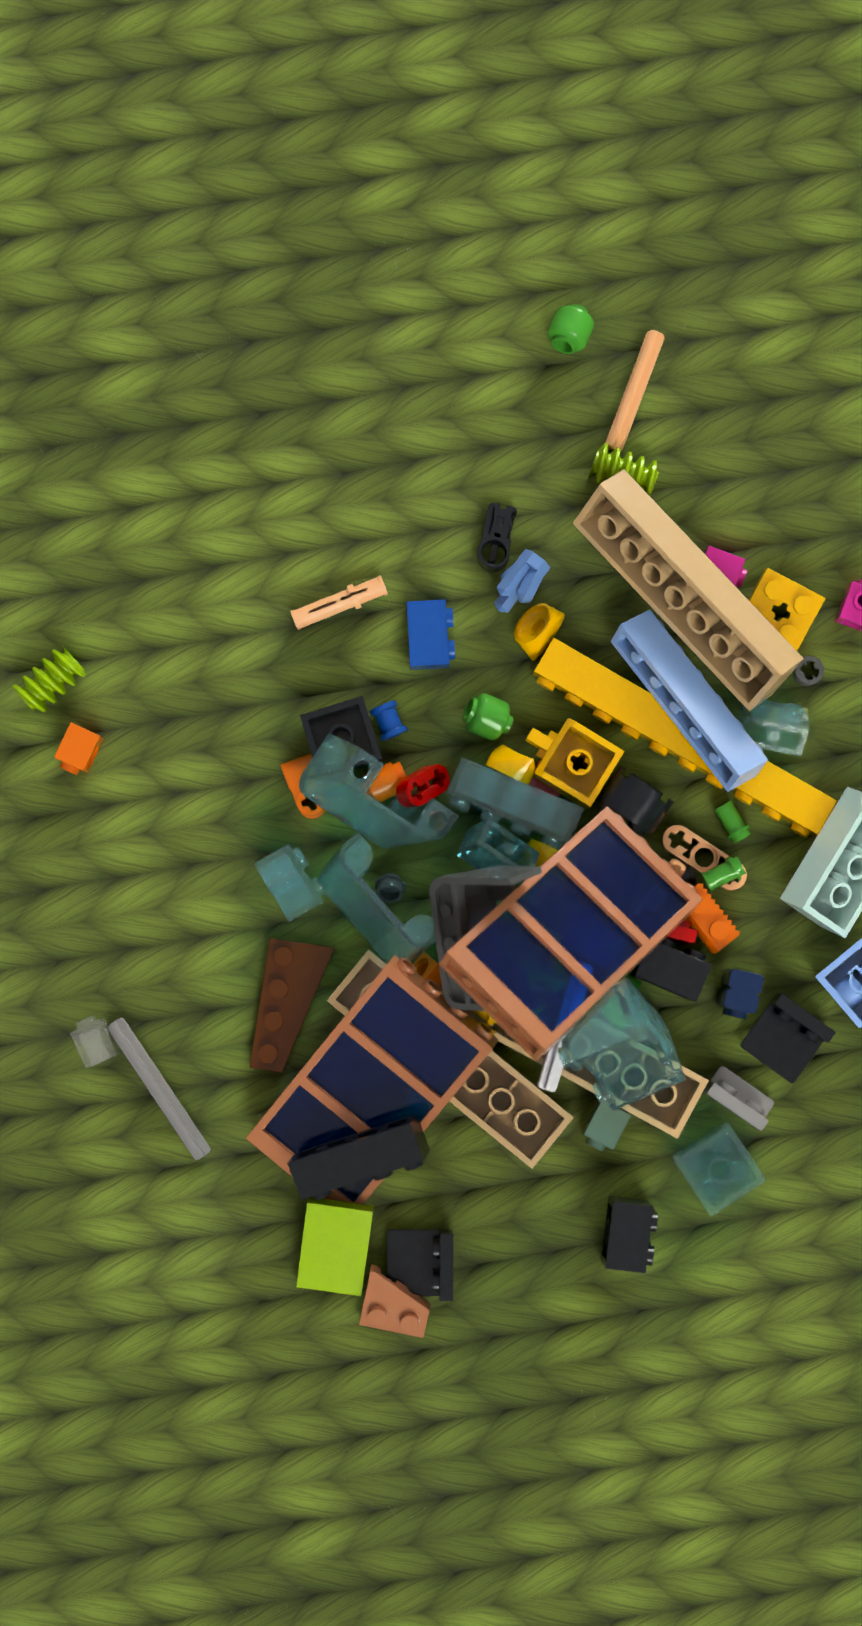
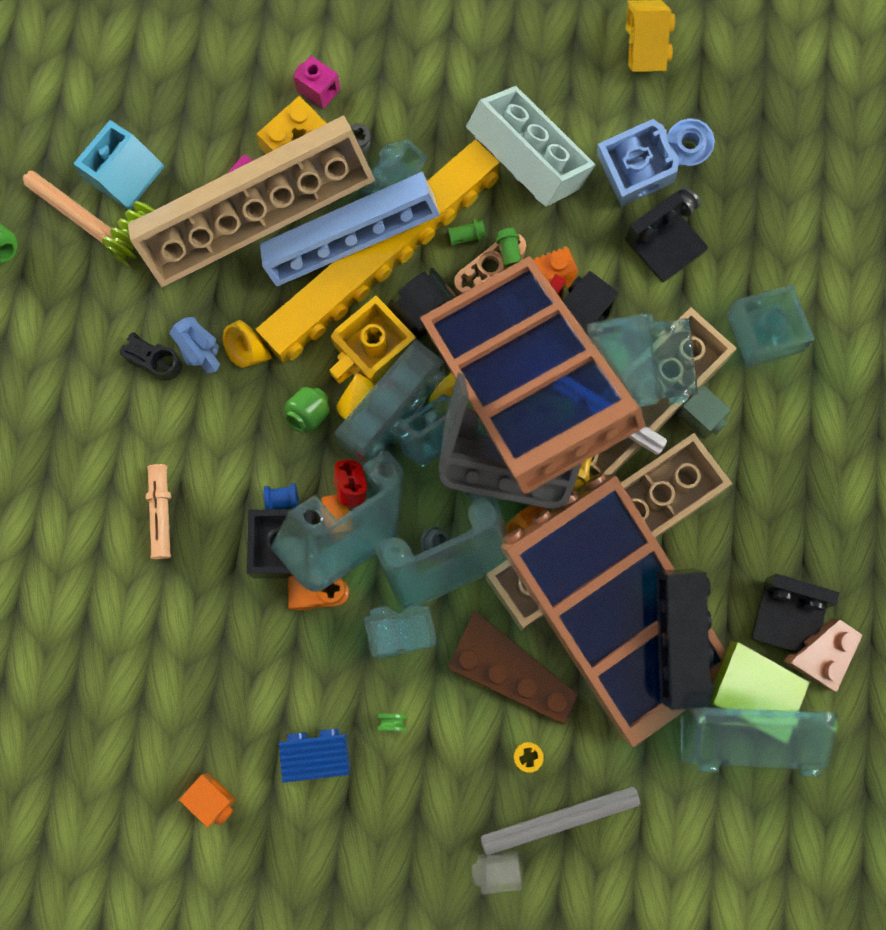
camera: 65 degrees left, 10 degrees down
lime piece [12,644,86,712] -> none
blue brick [407,599,455,670] -> none
black brick [601,1195,658,1274] -> none
light grey bracket [703,1066,774,1132] -> none
dark blue brick [716,968,764,1019] -> none
none -> medium azure slope [73,120,165,210]
none -> blue brick [279,728,351,783]
none -> bright green bush [377,714,407,731]
none -> yellow bush [514,742,544,773]
none -> dark grey bush [678,187,701,217]
none -> clear light blue windscreen [681,708,837,776]

